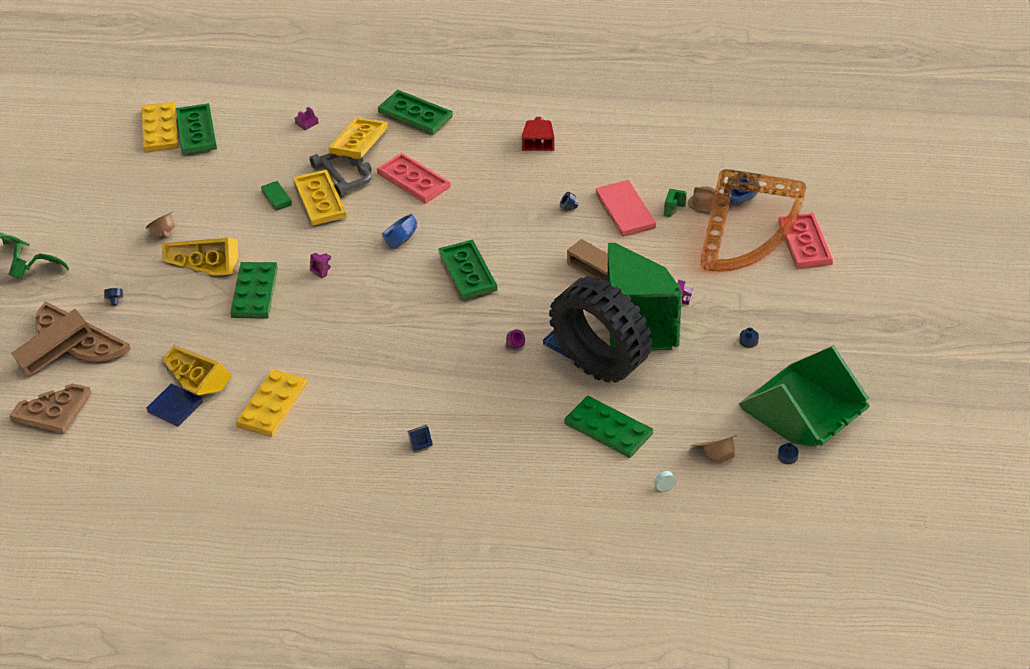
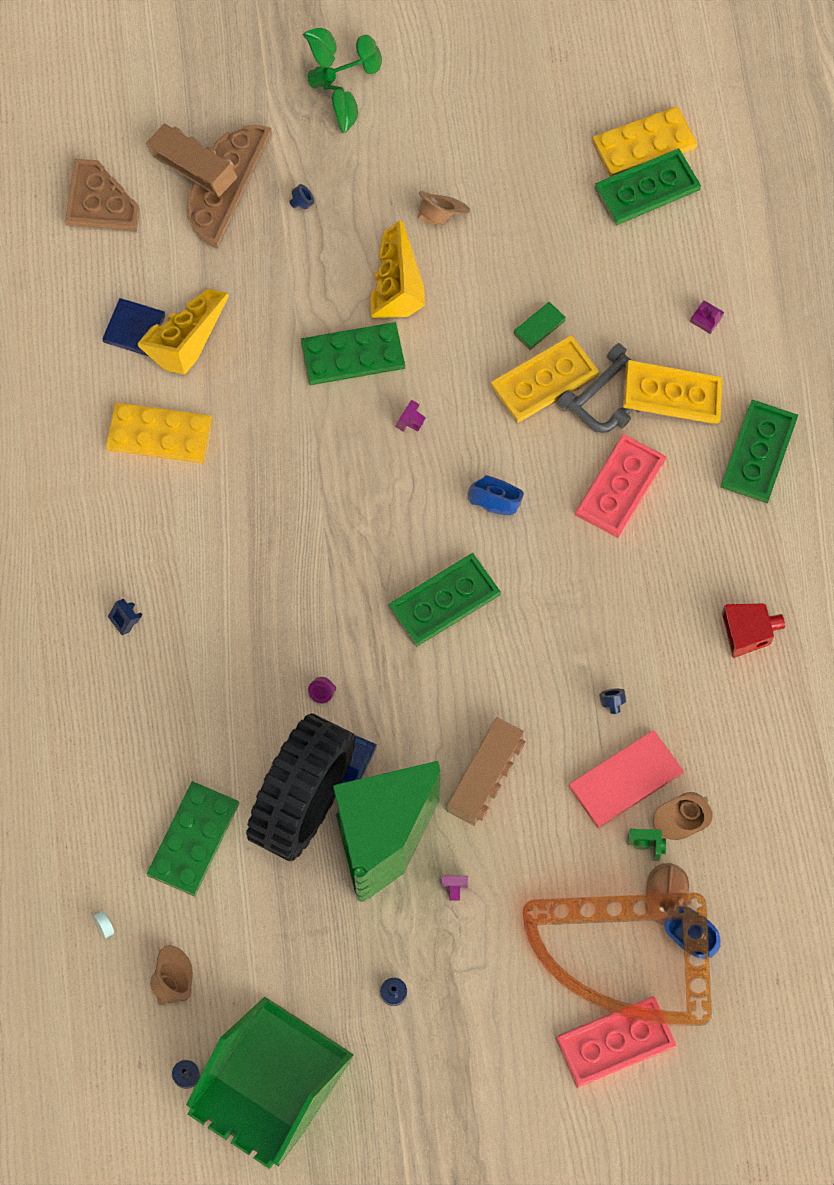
camera: 75 degrees right, 25 degrees up
none -> medium nougat piece [653,792,713,840]

